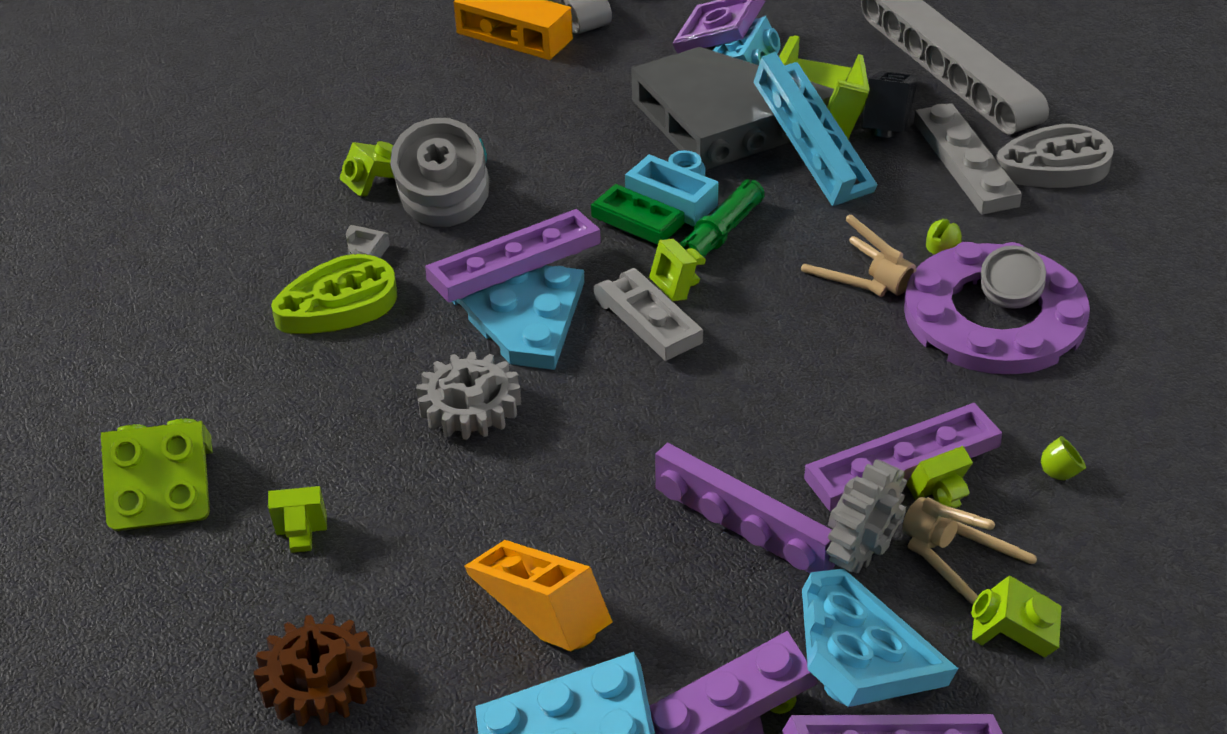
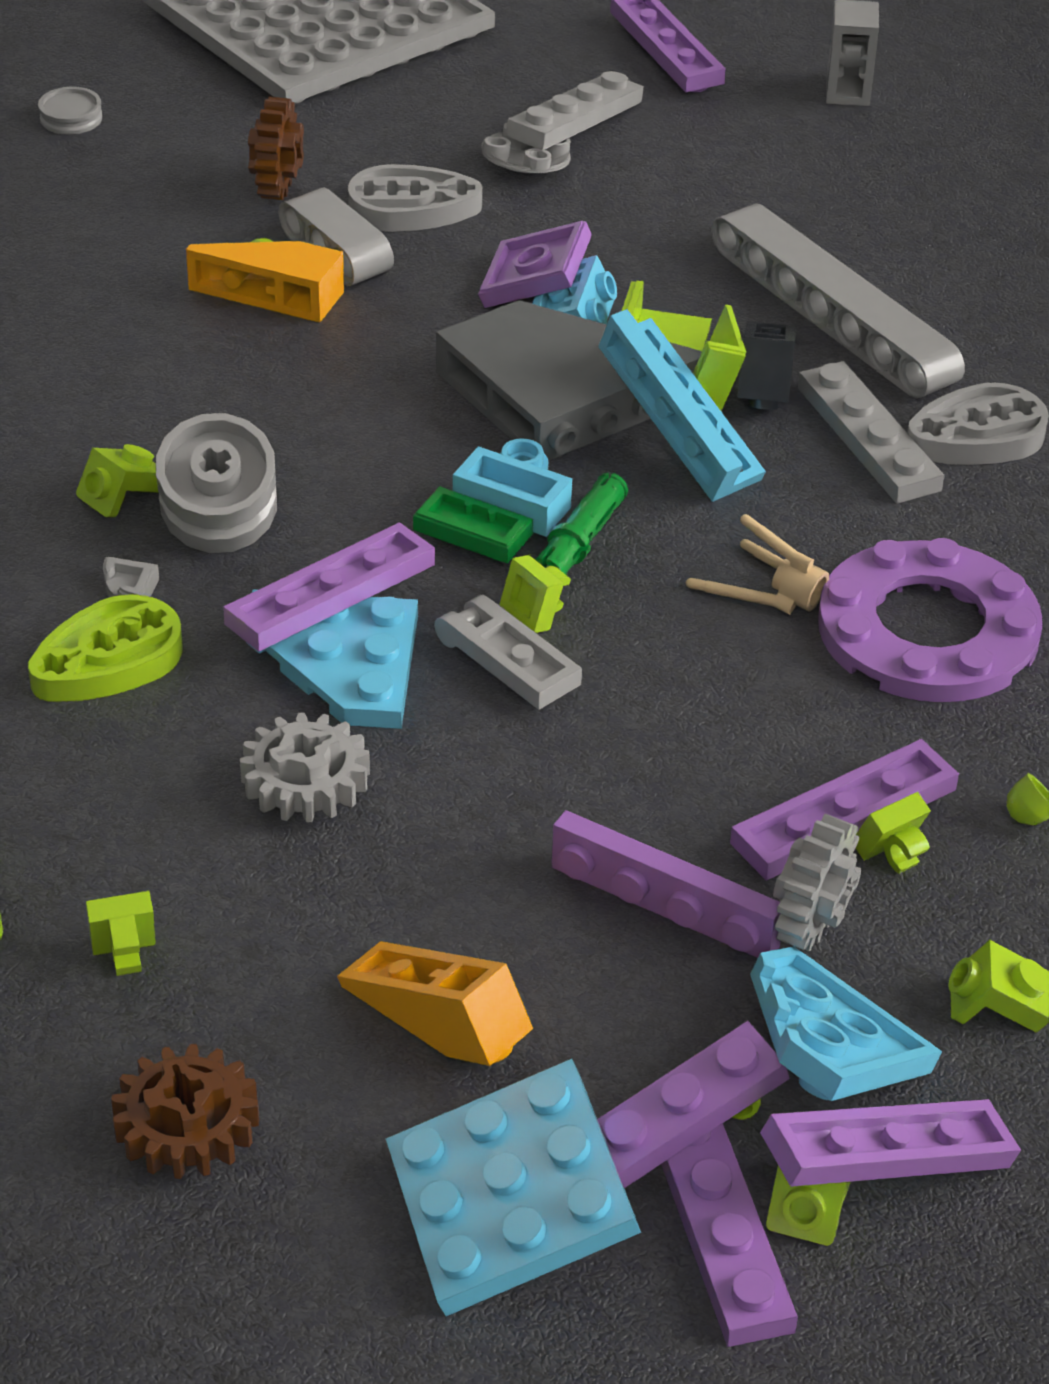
camera: 10 degrees left, 0 degrees up
tan plant [902,497,1037,604] -> none
lime hinge [926,219,962,255] -> none
light grey piece [981,245,1046,309] -> none

